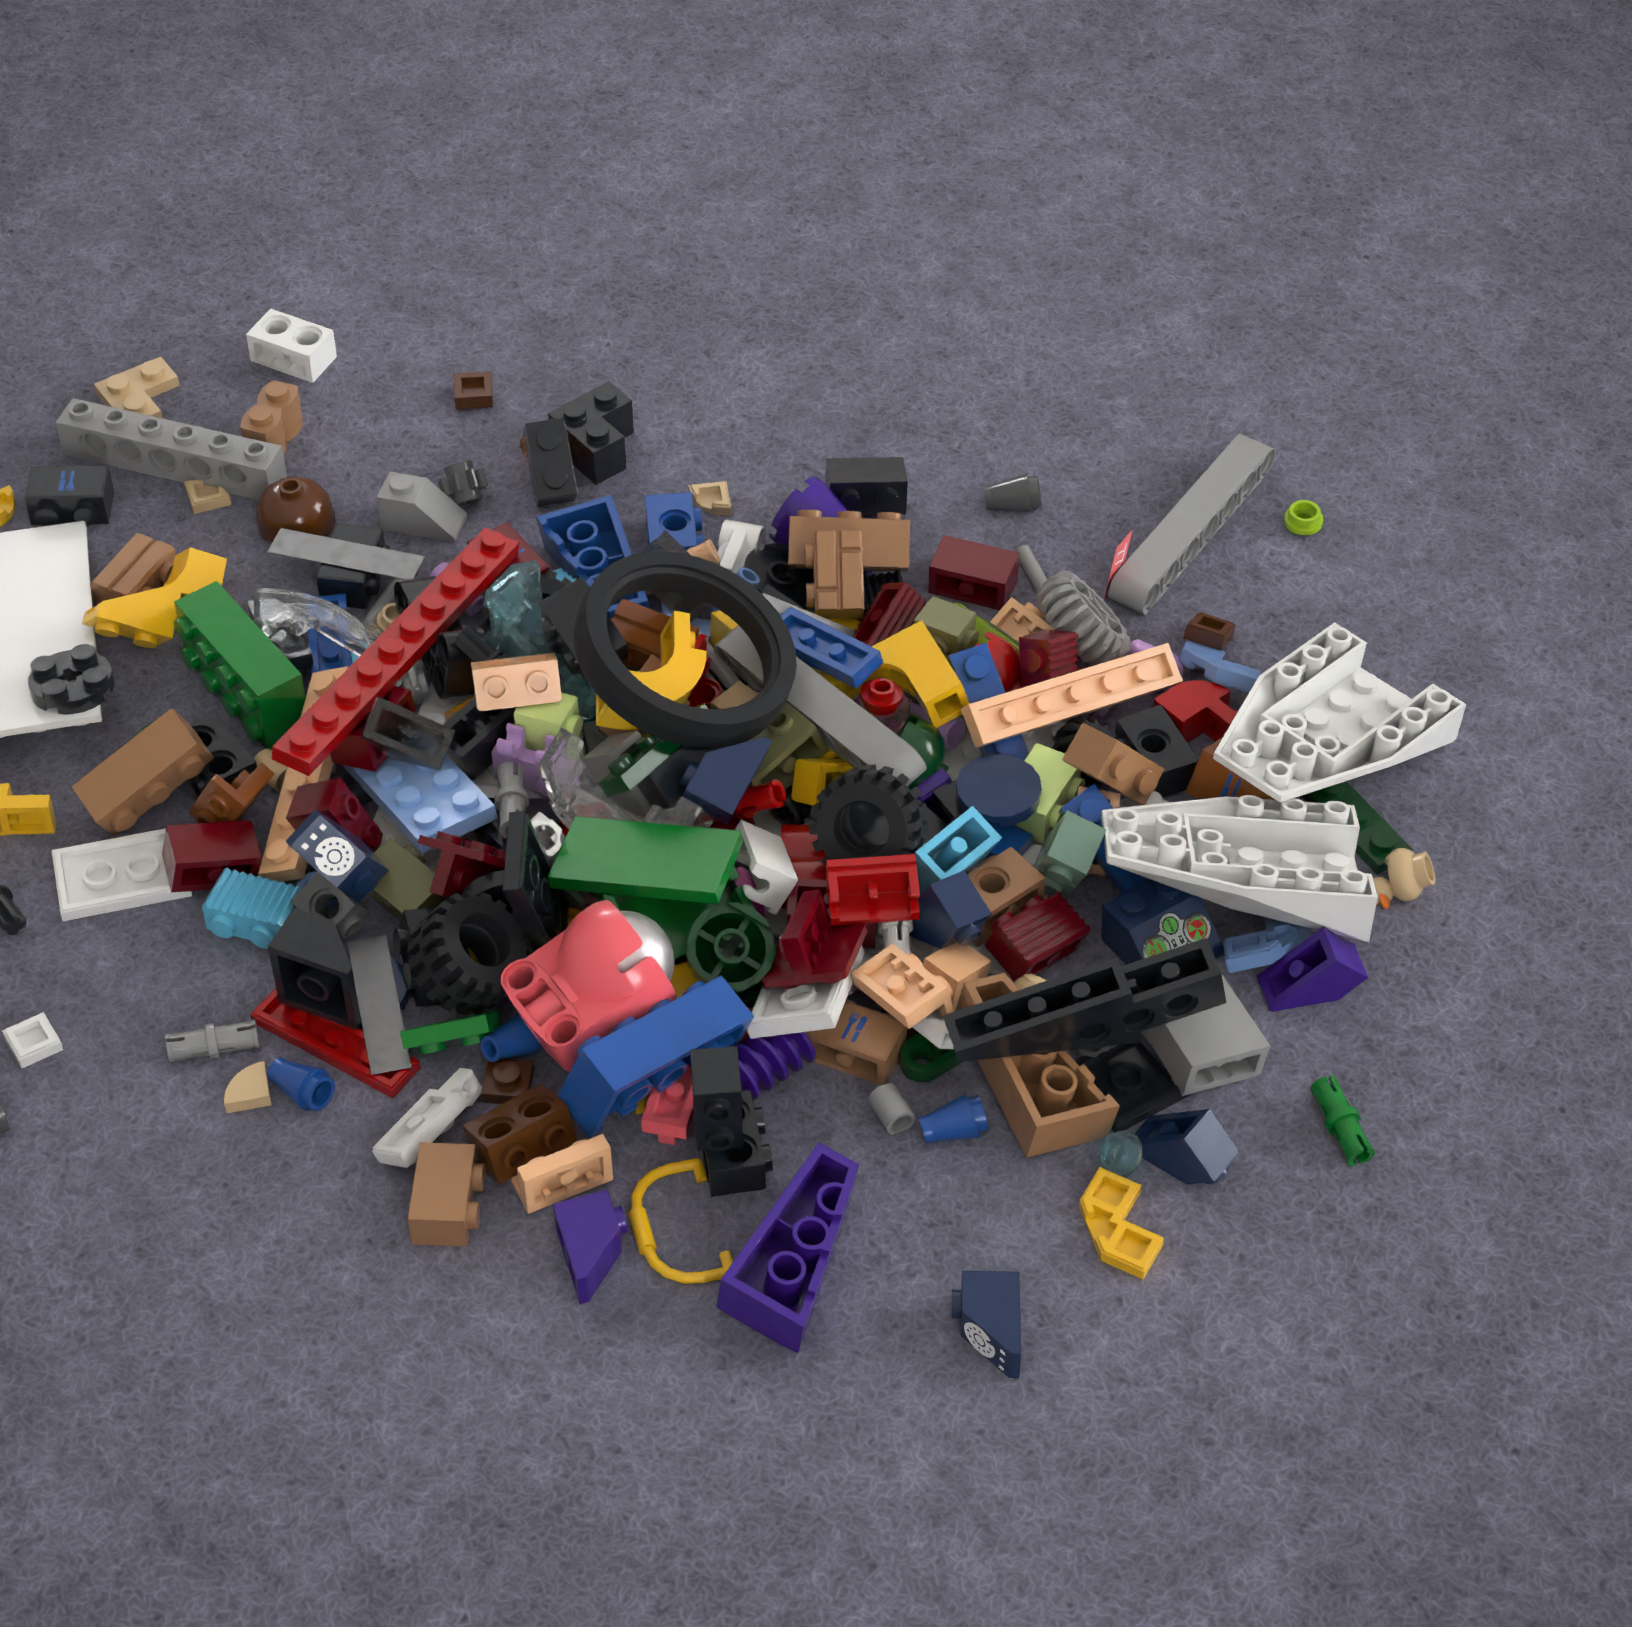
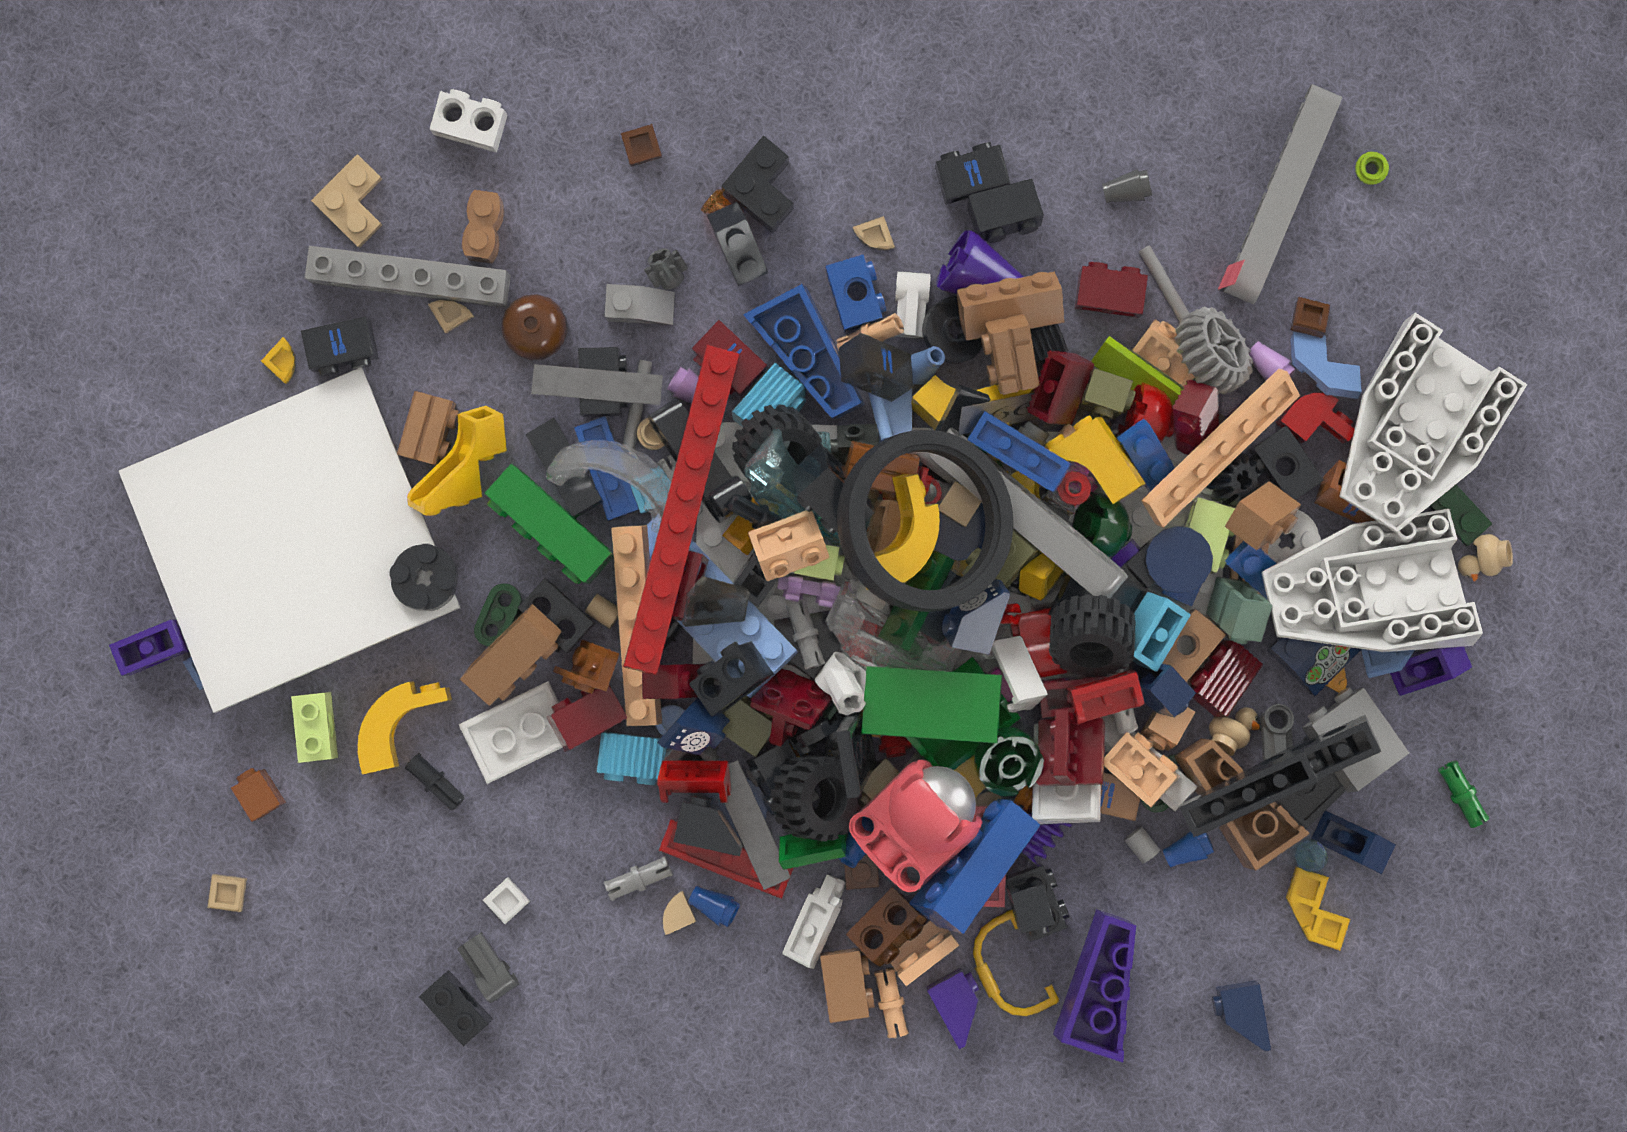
camera: 10 degrees left, 40 degrees up
none -> red hinge [657,761,731,803]
none -> black brick [689,641,774,717]
none -> light nougat pin [874,968,909,1038]
none -> black brick [935,142,1011,205]

